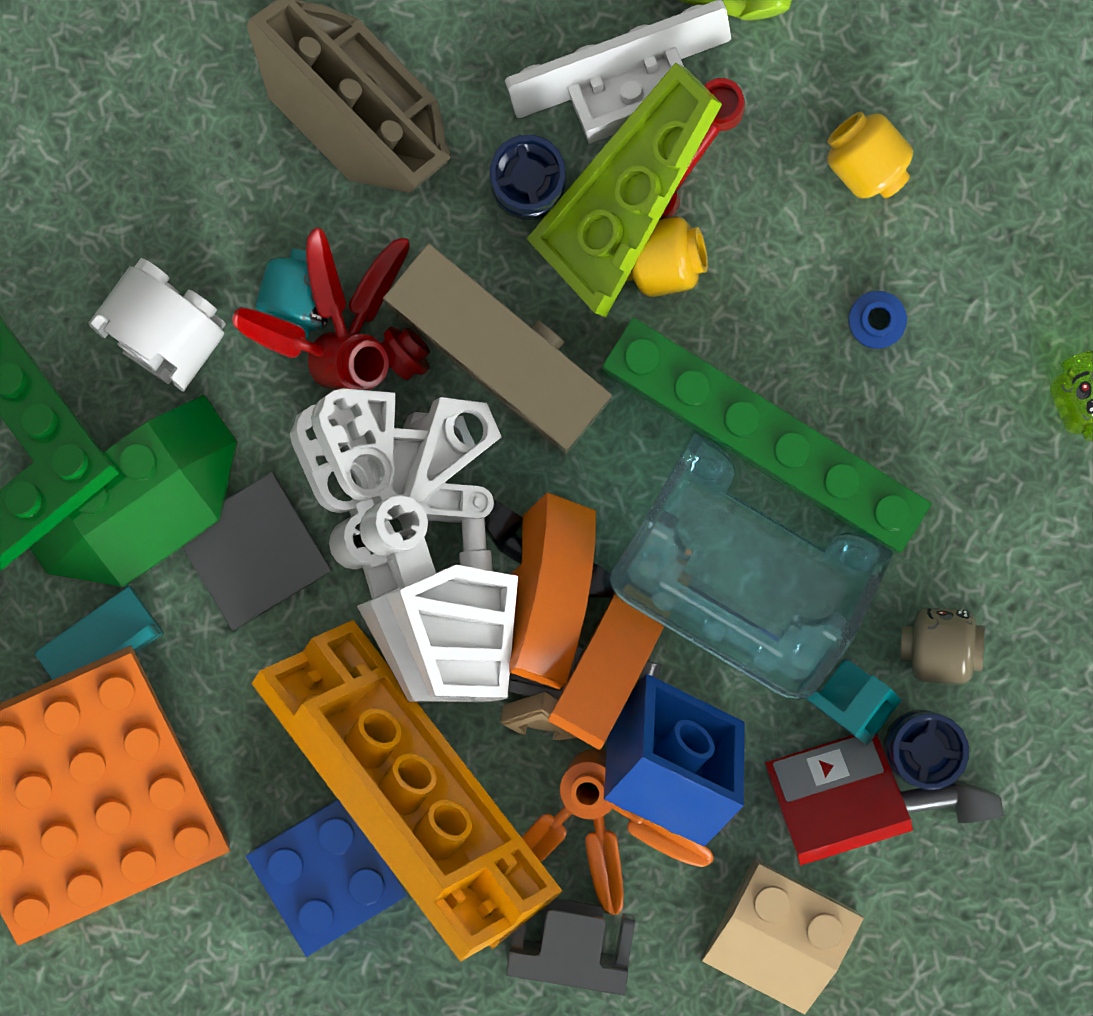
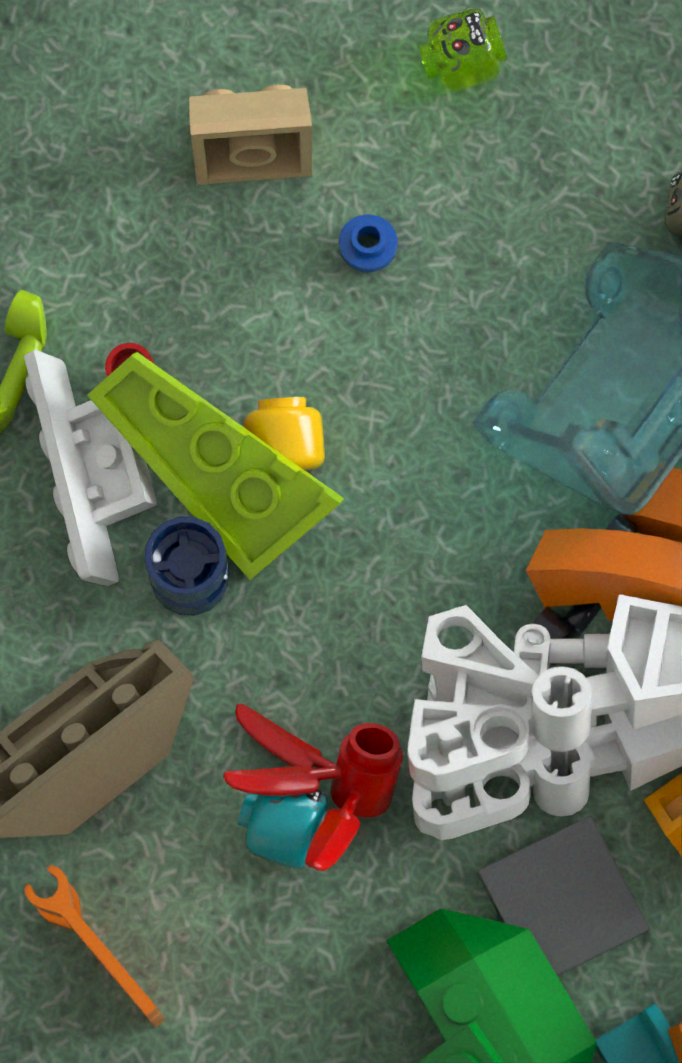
camera: 85 degrees left, 15 degrees down
white brick [89,258,226,392] -> none
red plate [380,326,430,381] -> none
dark tan brick [383,243,612,455] -> none
green brick [601,317,932,554] -> none
yellow head [827,111,913,199] -> none
none -> orange flag [24,865,165,1028]
none -> tan slope [189,85,312,185]

